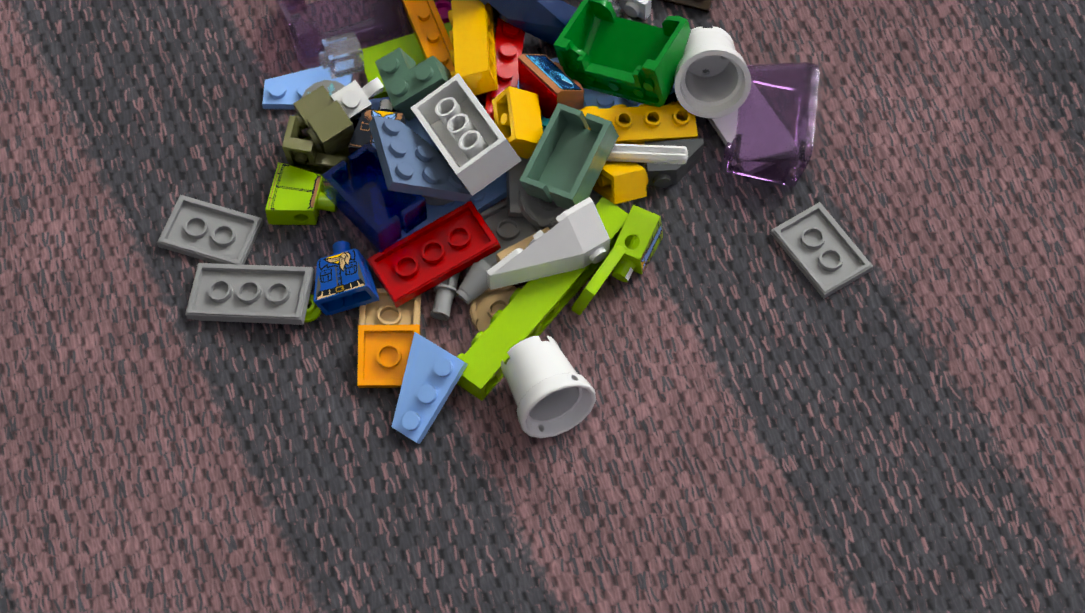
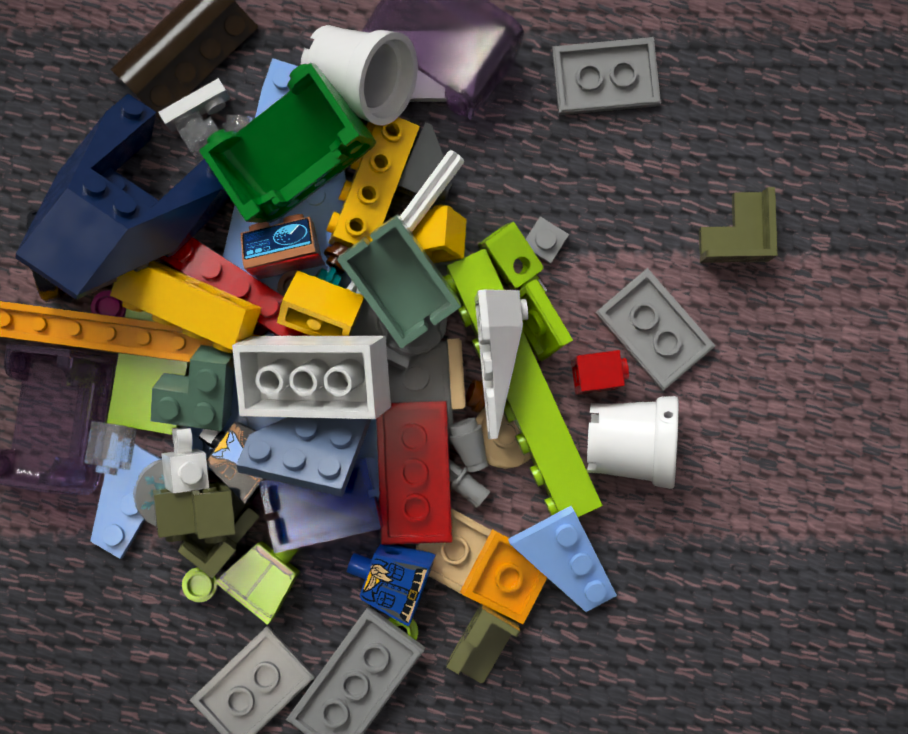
camera: 60 degrees left, 25 degrees up
none -> lime plate [182,567,218,602]
none -> olive panel [446,604,521,683]
none -> light grey plate [526,216,569,265]
none -> red brick [571,350,629,395]
none -> light grey tile [595,268,715,391]
none -> olive panel [699,187,778,263]

